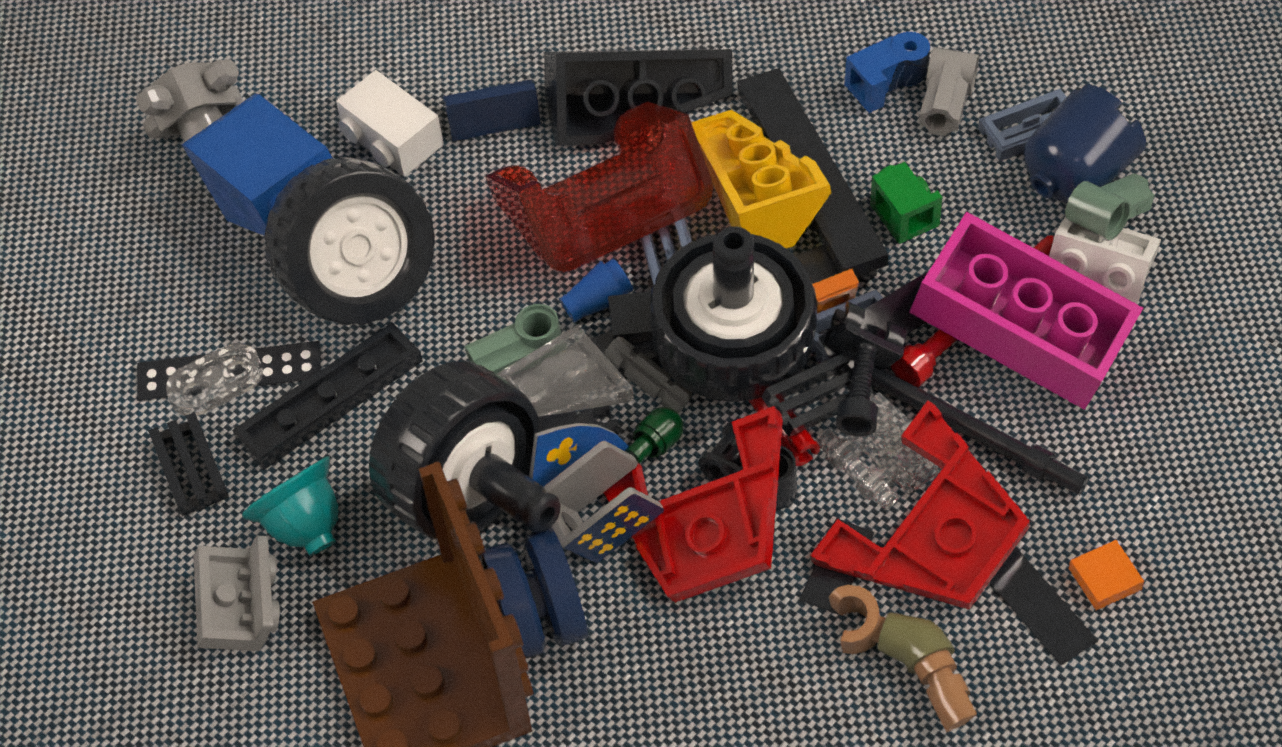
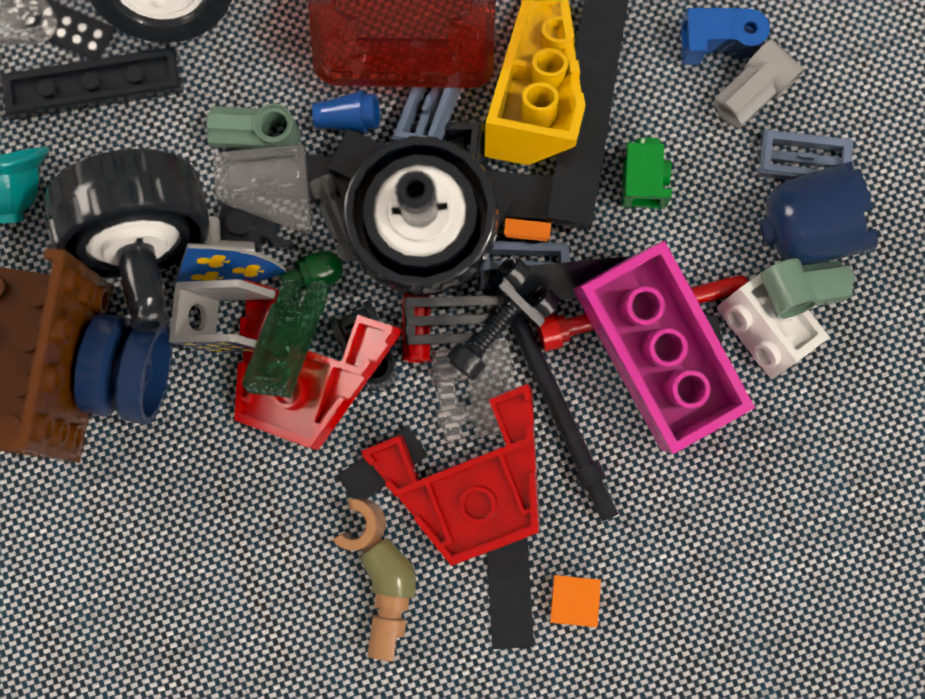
camera: 30 degrees right, 25 degrees up
none -> clear green hinge [242,279,328,398]

